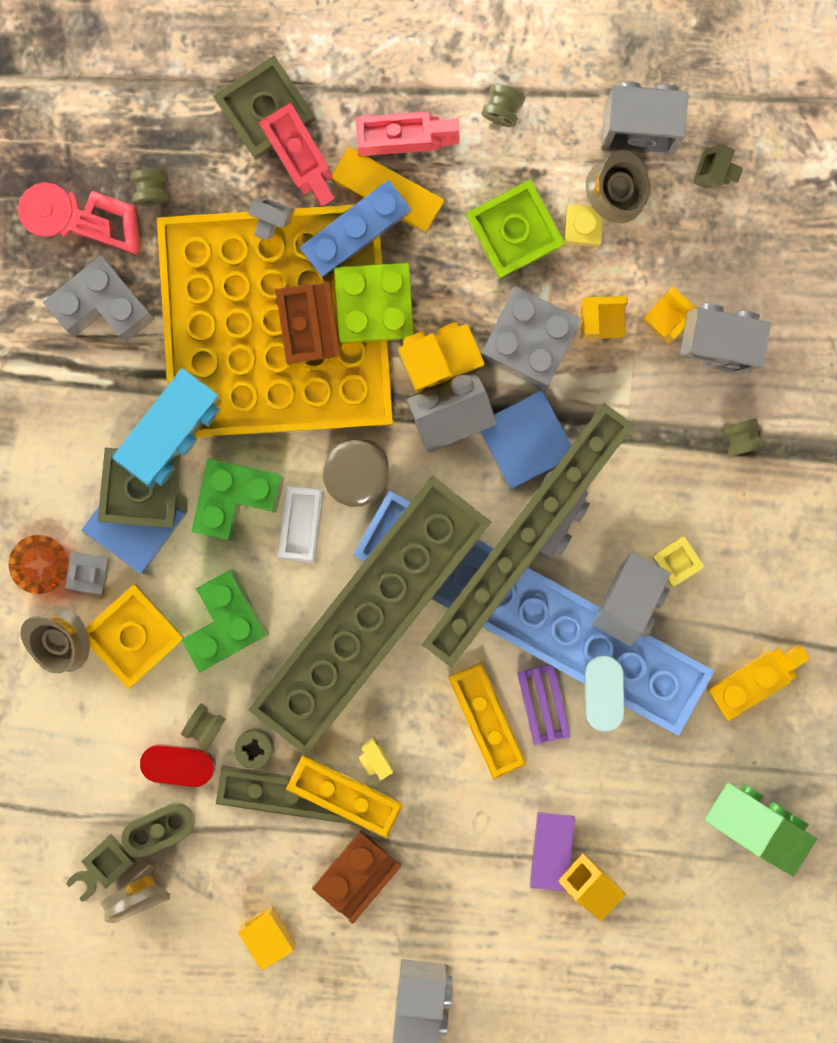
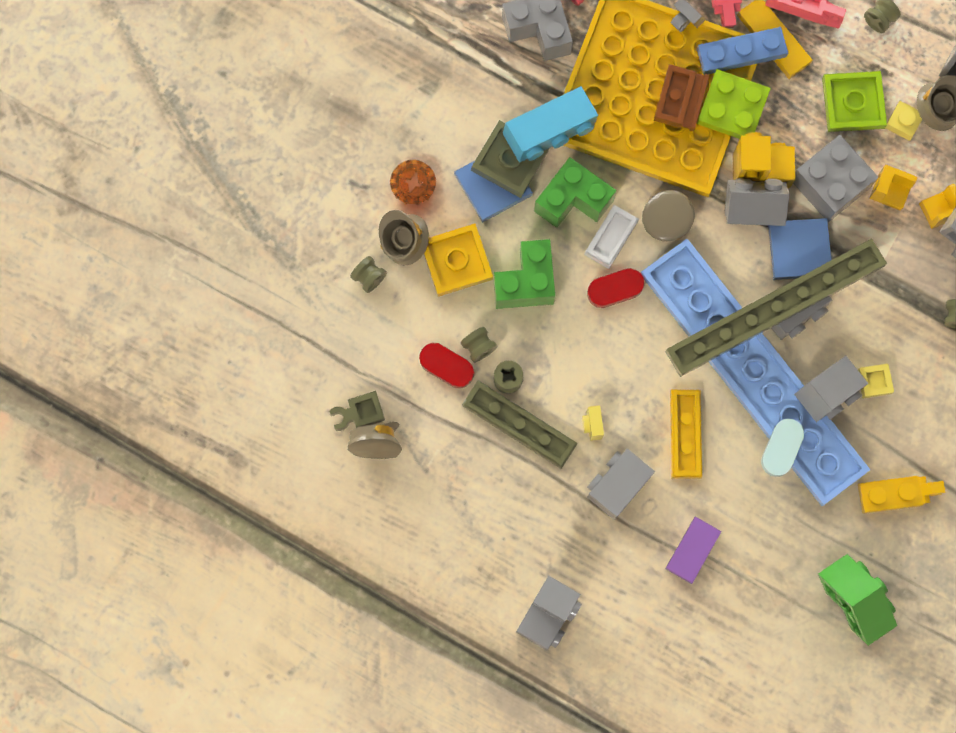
camera: 25 degrees right, 10 degrees down
light grey tile [65,552,110,595] -> none
olive plate [121,803,195,857] -> none
yellow panel [238,905,296,970] -> none
olive plate [248,475,492,756] -> none
yellow tile [286,754,403,838] -> none
dark orange plate [312,830,401,924] -> none
medium lavender tile [517,665,571,745] -> none
yellow brick [558,854,626,922] -> none
none -> olive wheel [350,256,387,293]
none -> red tile [587,268,644,308]
none -> light grey brick [587,448,655,520]

